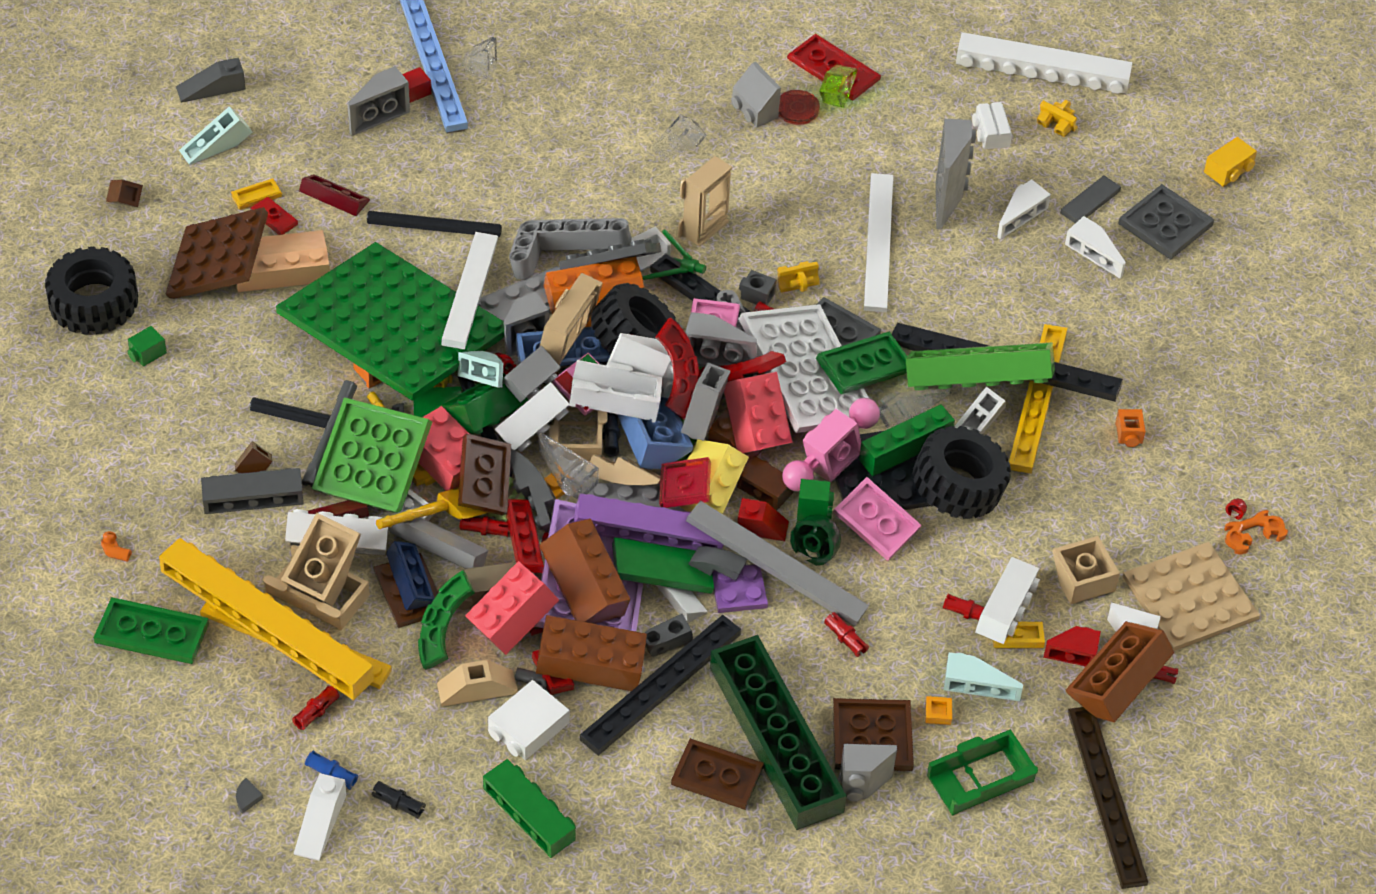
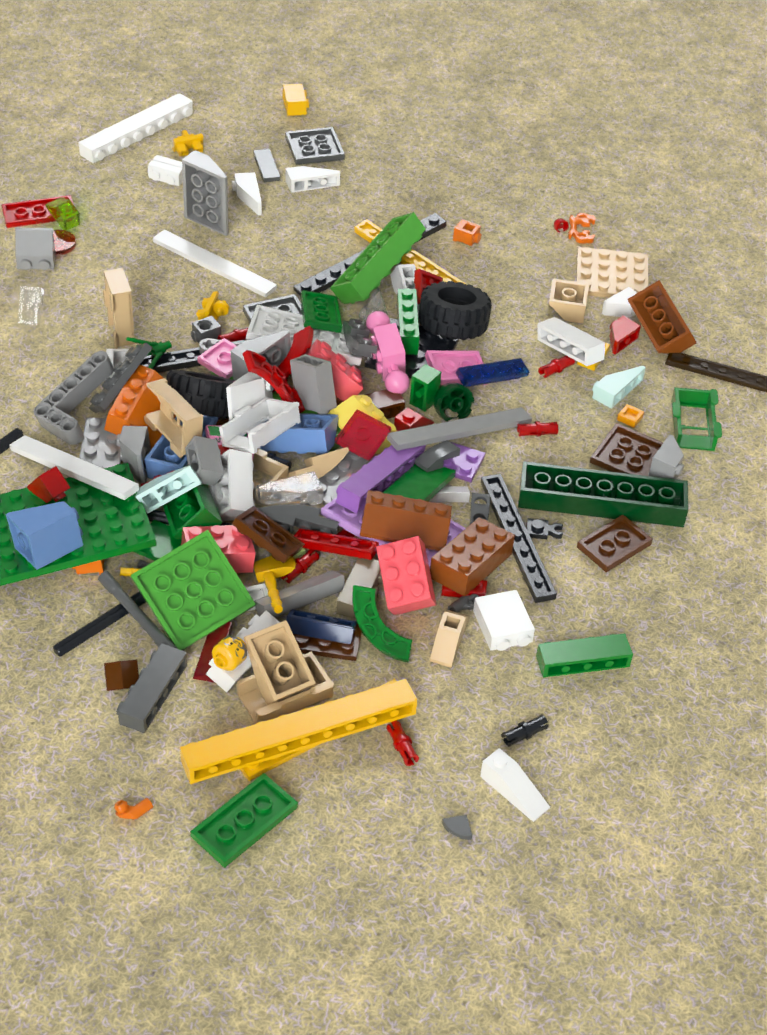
camera: 60 degrees left, 5 degrees down
blue pin [305,750,359,790] -> none
none -> medium blue slope [6,501,83,570]
none -> red slope [27,466,70,503]
none -> yellow head [212,636,247,671]
none -> dark grey slope [343,318,378,357]
none -> red wing [414,269,443,305]
none -> clear blue plate [456,358,530,387]
none -> plate [526,518,563,540]

